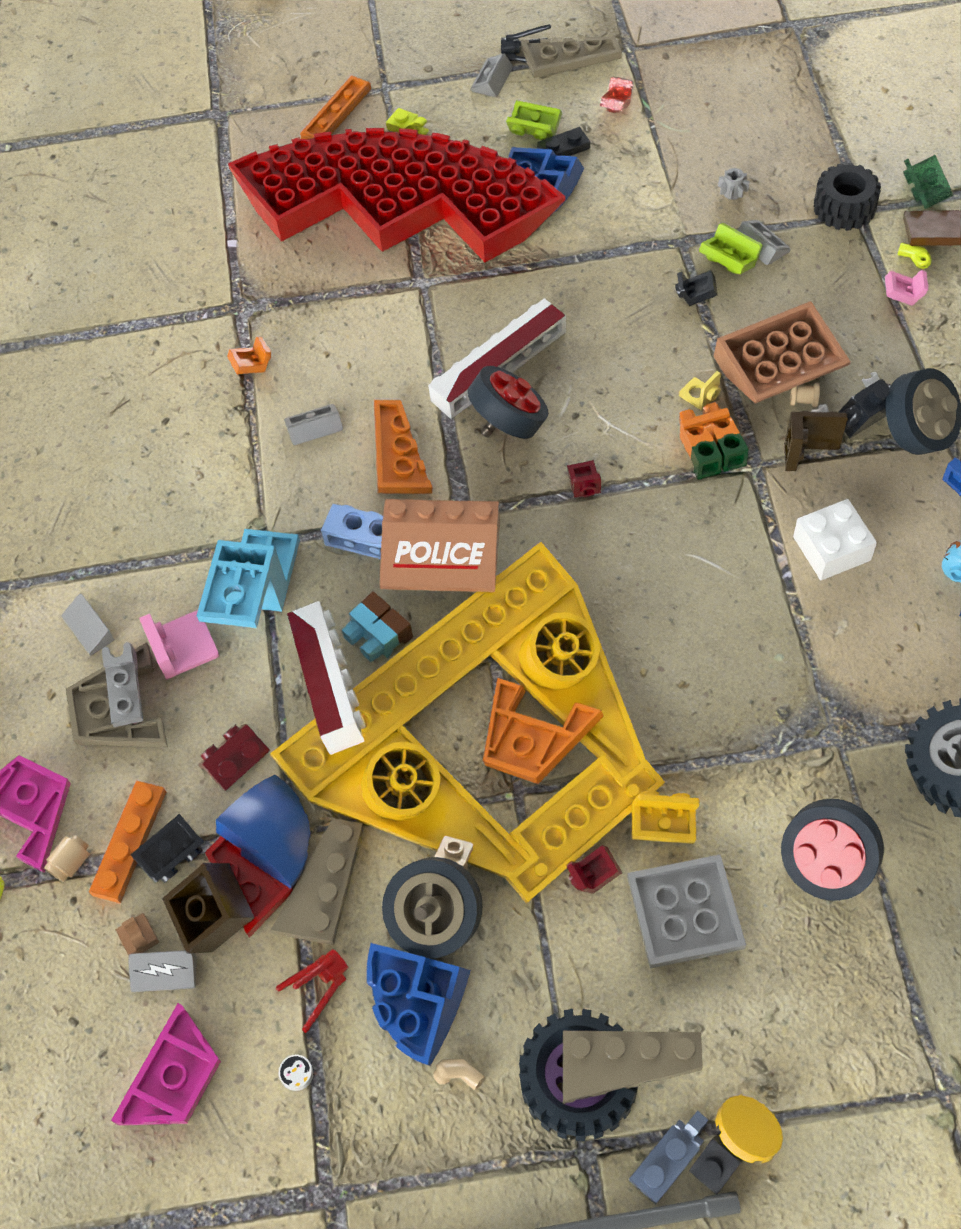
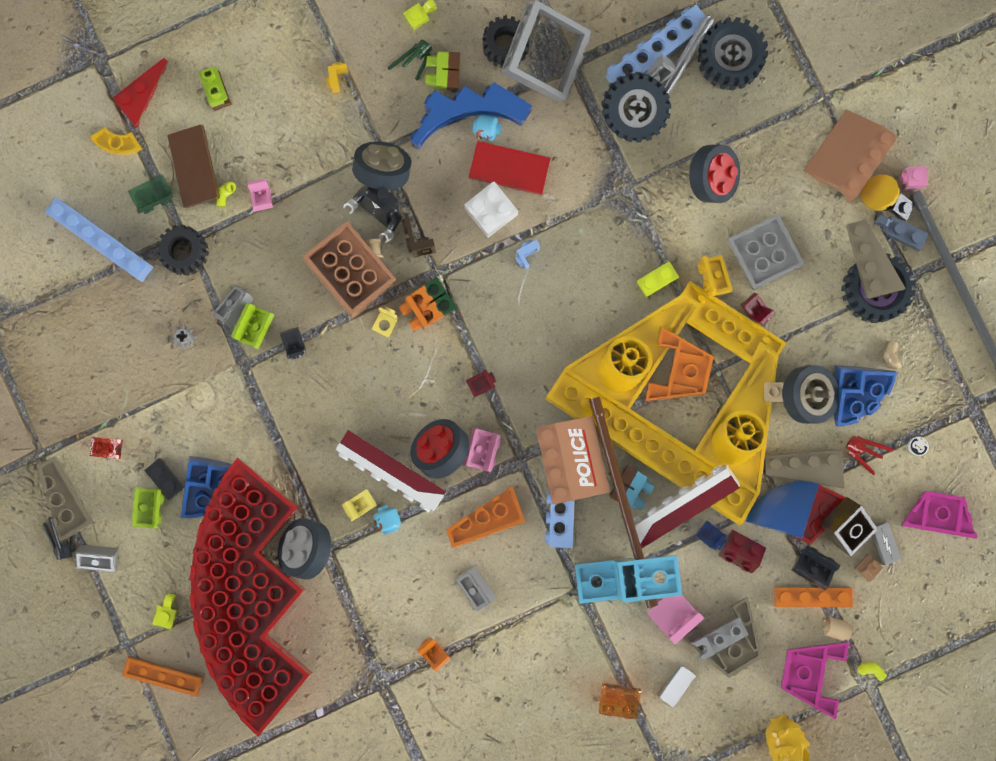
camera: 115 degrees left, 25 degrees up
none -> light blue brick [45,197,153,282]
none -> black wheel [278,518,331,580]
none -> light yellow bracket [342,489,377,521]
none -> medium azure head [373,505,401,535]
none -> bright pink bracket [463,428,501,472]
none -> red tile [469,141,551,195]
none -> light blue bracket [515,239,540,270]
none -> reddish brown piece [589,397,658,608]
none -> clear orange bracket [599,683,641,719]
none -> neon yellow plate [636,261,679,298]
none -> clear blue bracket [695,520,727,551]
none -> nougat piece [803,110,898,203]
none -> bright pink brick [900,166,928,191]

